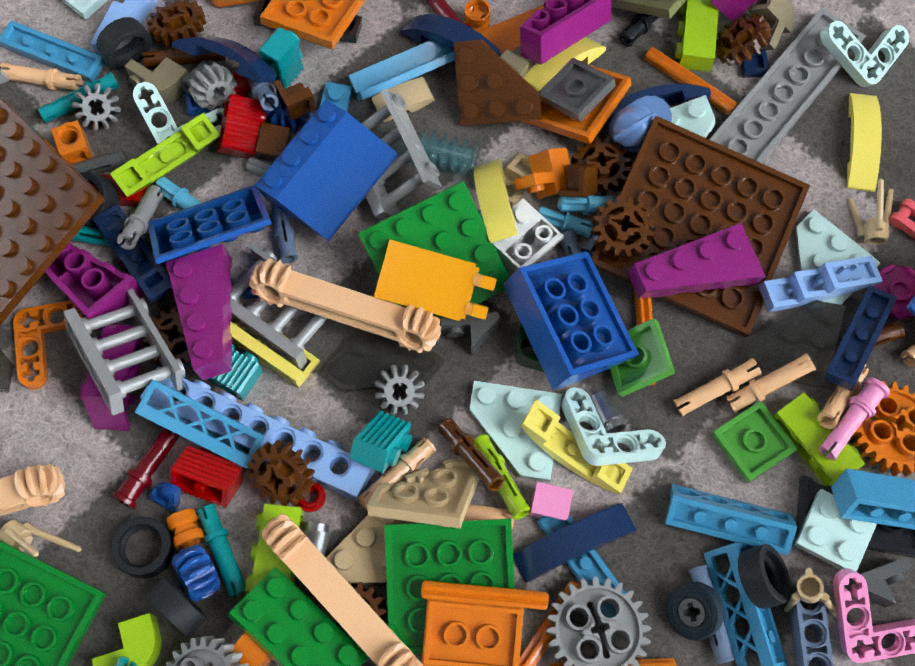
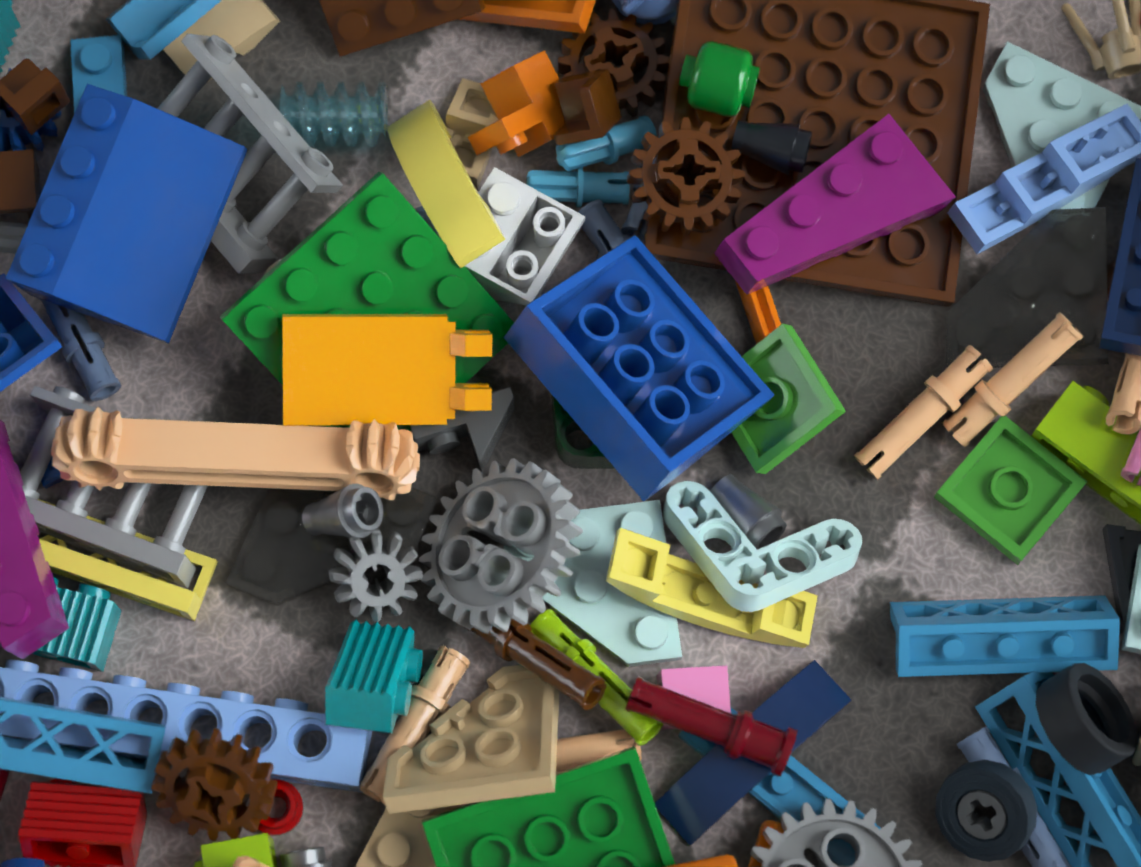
camera: 15 degrees left, 5 degrees up
none -> flat silver cone [302,484,383,538]
none -> light grey gear [419,458,582,634]
none -> dark red pin [625,676,797,777]
none -> green head [679,41,760,117]
none -> black cone [731,120,812,175]

